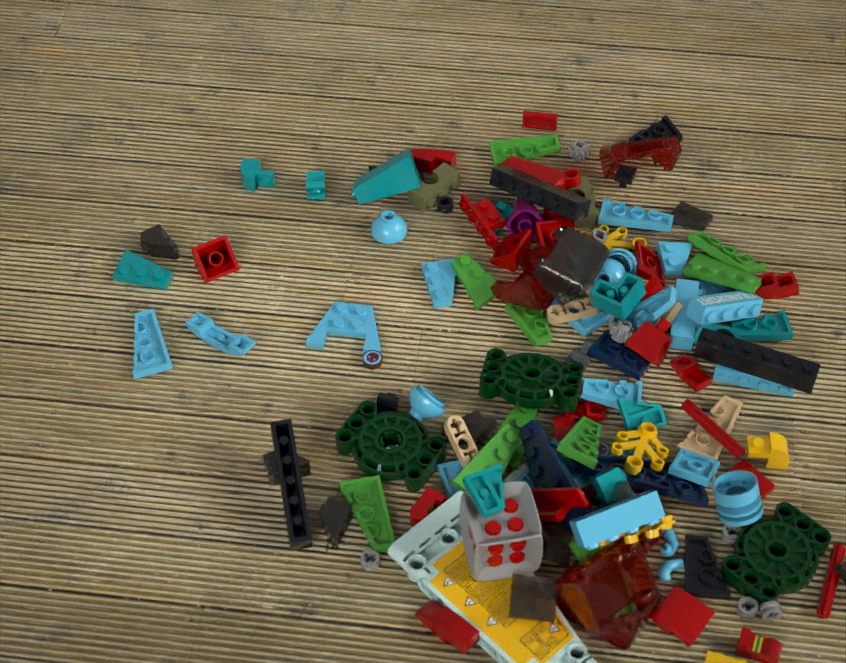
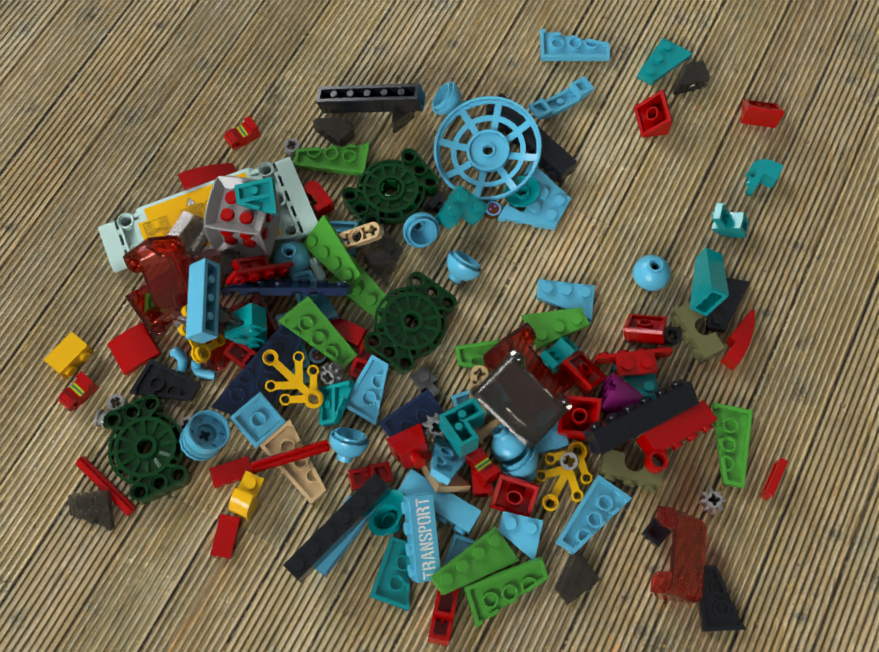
camera: 110 degrees right, 20 degrees up
none -> red tile [210,514,241,559]
none -> red leg [224,115,261,150]
none -> light grey gear [319,361,345,385]
none -> medium azure piece [329,427,370,463]
none -> medium azure piece [432,81,464,116]
none -> medium azure dish [433,96,542,201]
none -> teal brick [435,184,489,230]
none -> medium azure piece [447,250,482,285]
none -> black brick [486,93,577,183]
none -> teal dish [504,176,540,207]
none -> teal brick [540,336,580,373]
none -> red slope [623,314,668,345]
none -> red slope [740,99,784,128]

